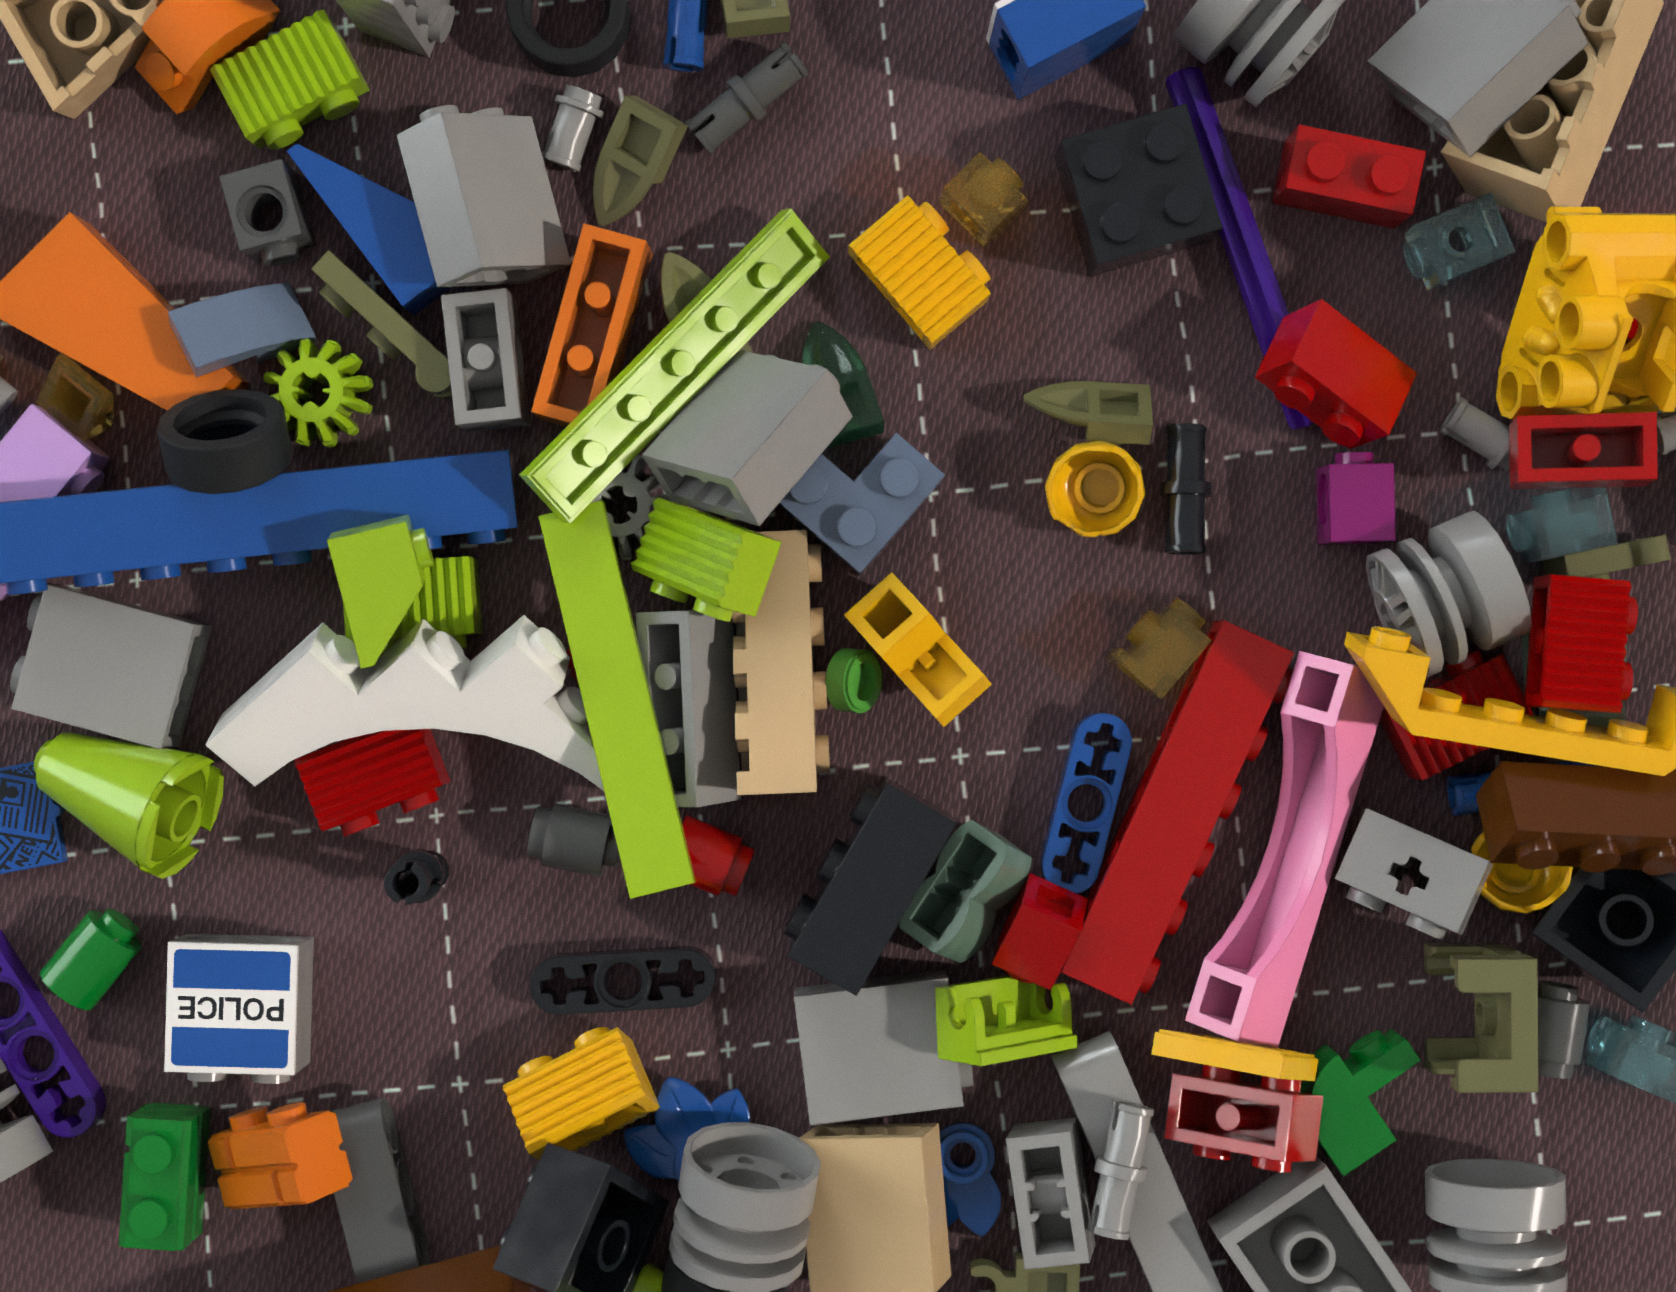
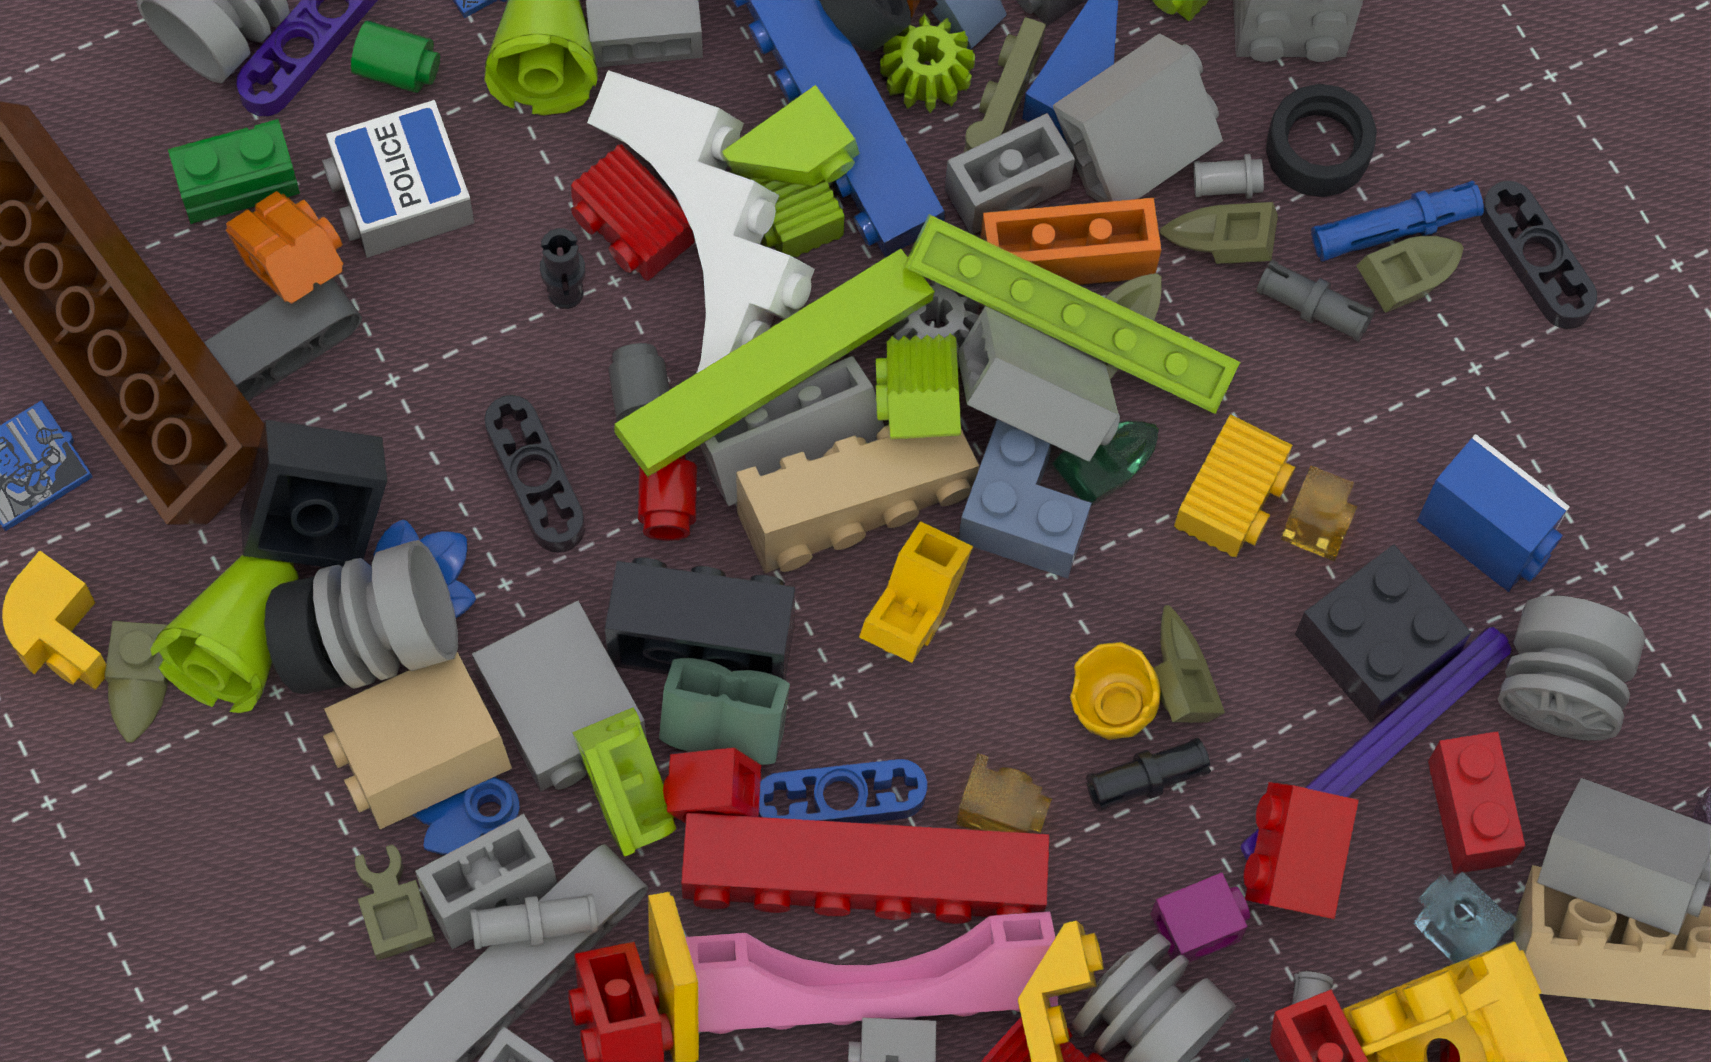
camera: 70 degrees right, 20 degrees down
yellow brick [503,1027,660,1161] -> none
bright green tile [825,648,882,713] -> none

